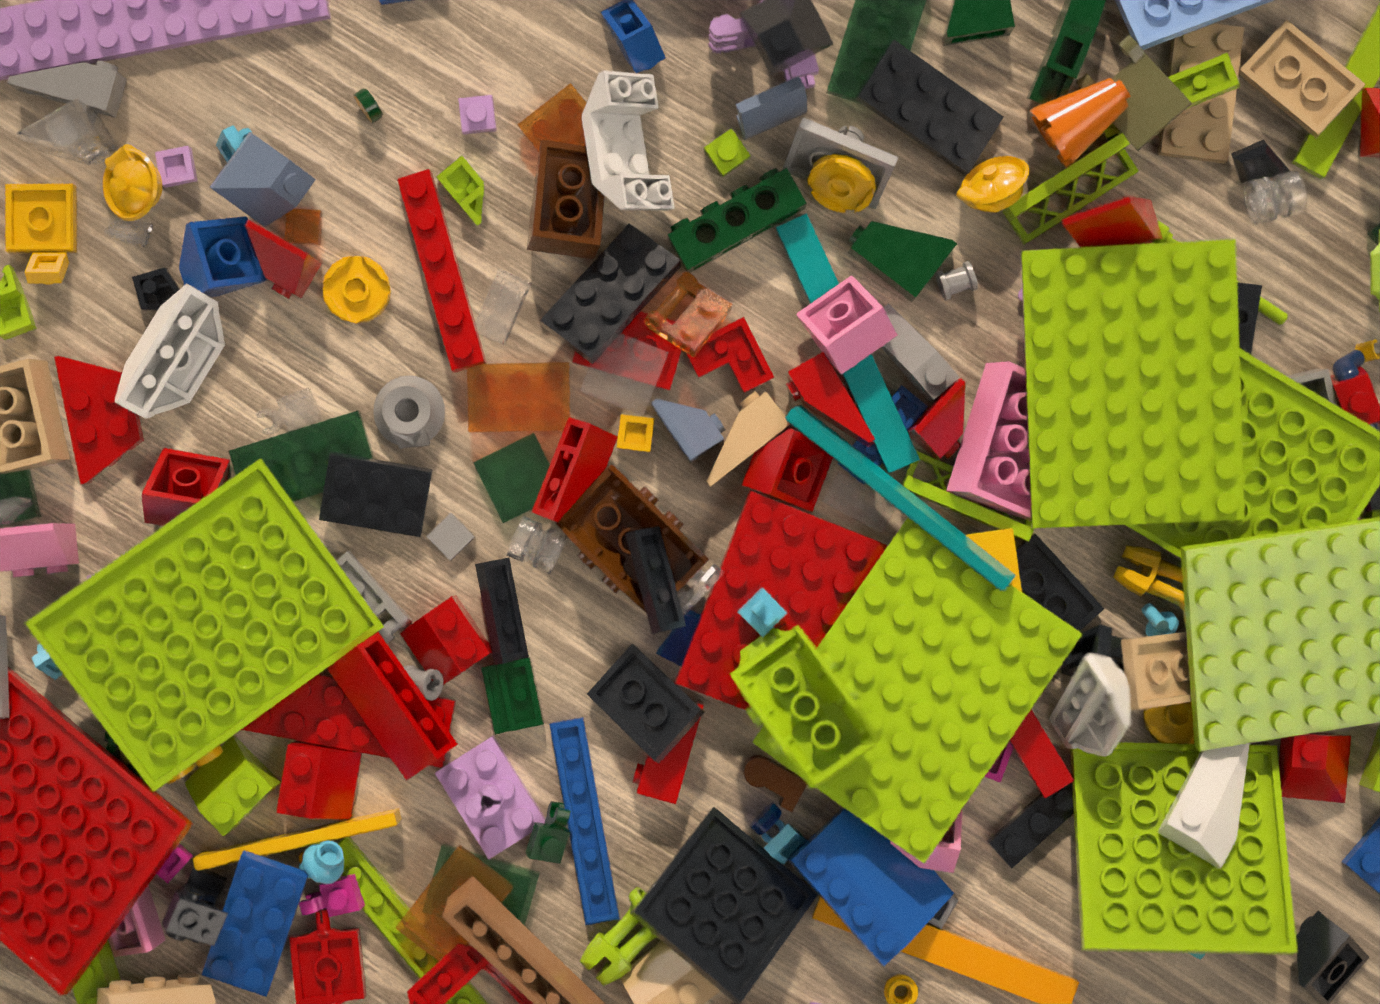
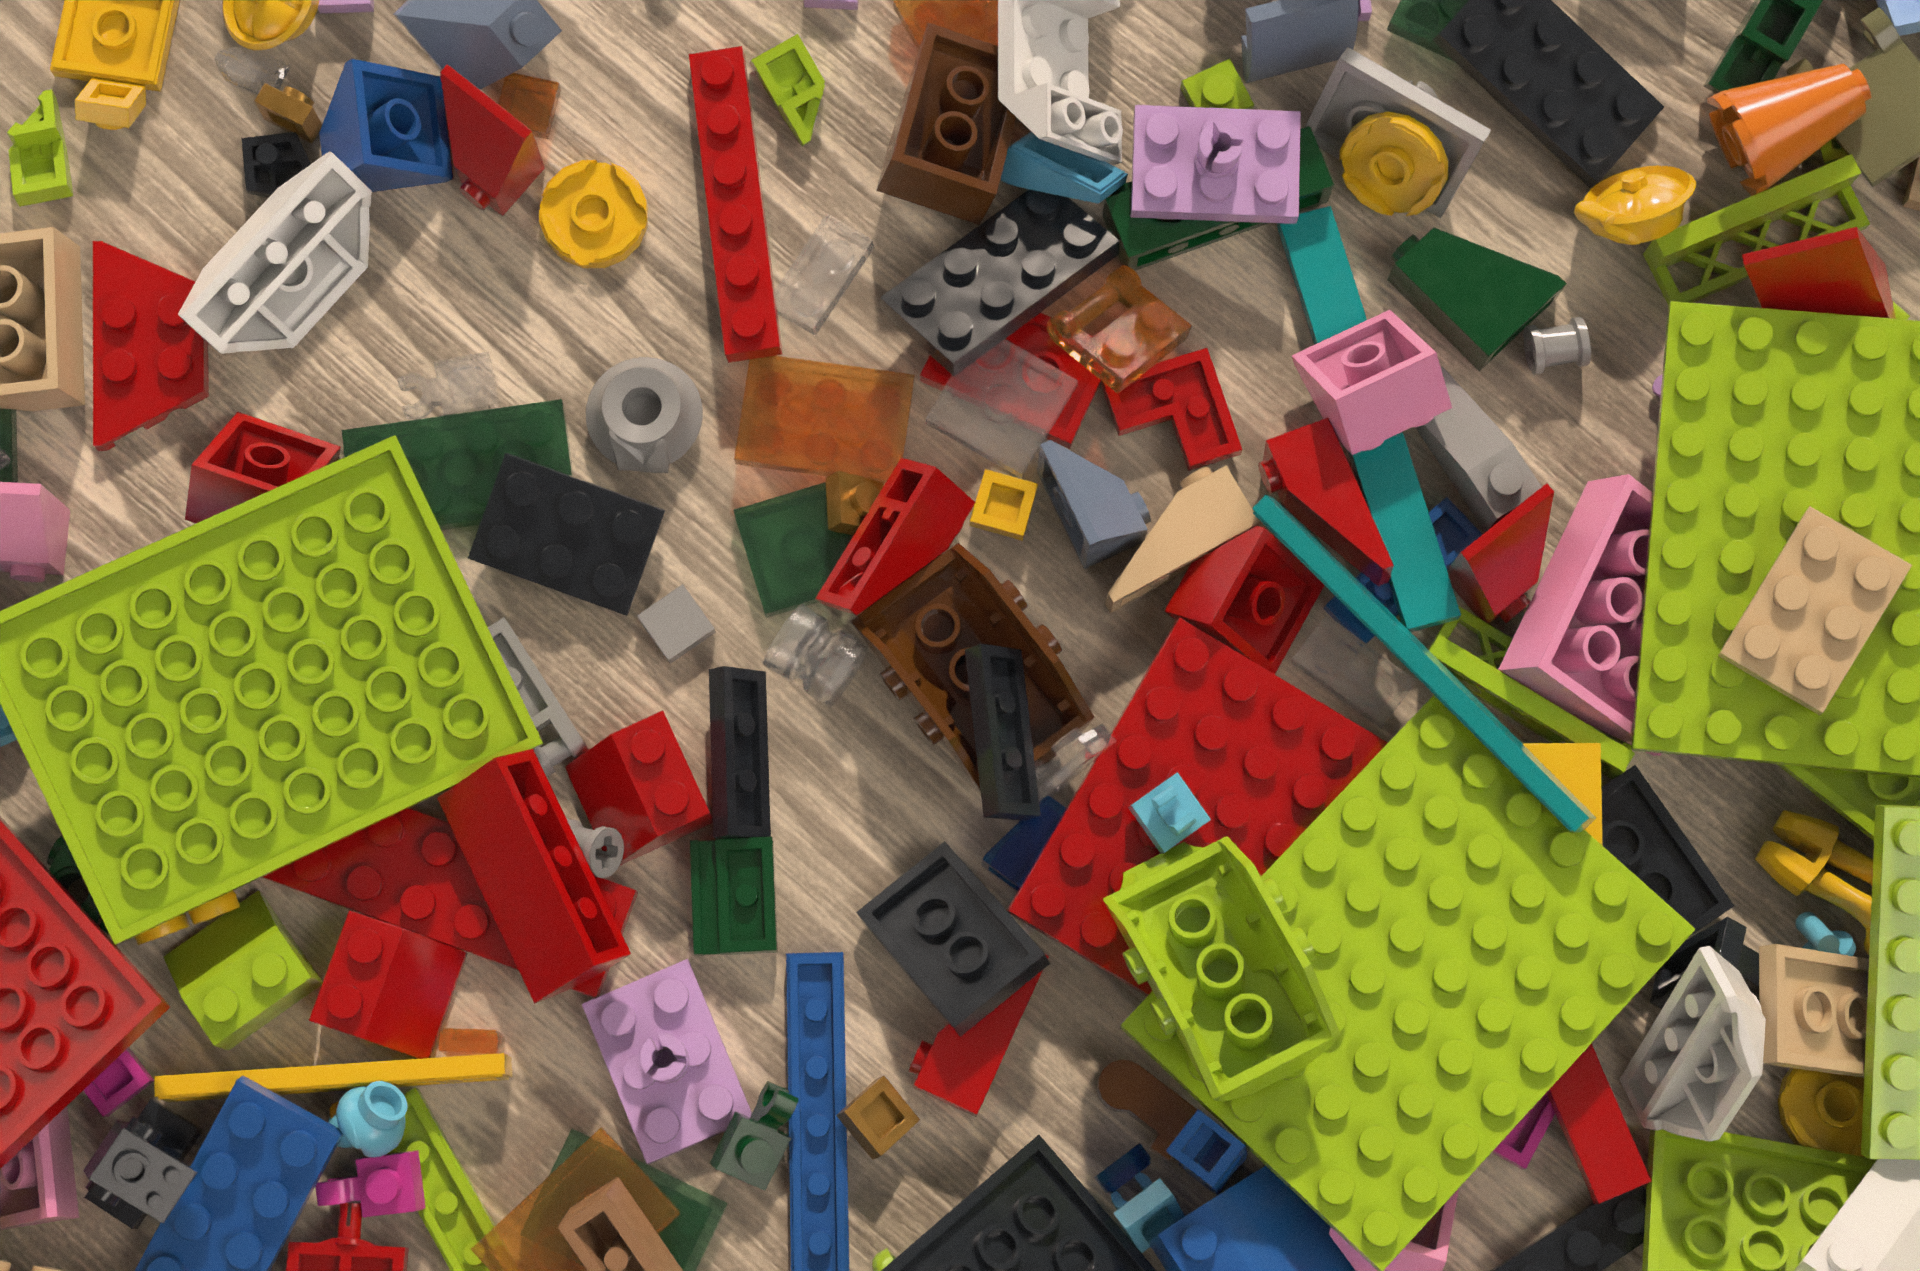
camera: 10 degrees right, 10 degrees down
none -> pearl gold plate [254,83,322,144]
none -> clear orange tile [439,1028,505,1056]
none -> pearl gold plate [825,471,884,536]
none -> pearl gold plate [836,1075,920,1160]
none -> dark azure slope [1001,132,1128,204]
none -> lavender plate [1131,105,1301,224]
none -> blue leg [1166,1109,1248,1195]
none -> tan plate [1718,506,1912,715]

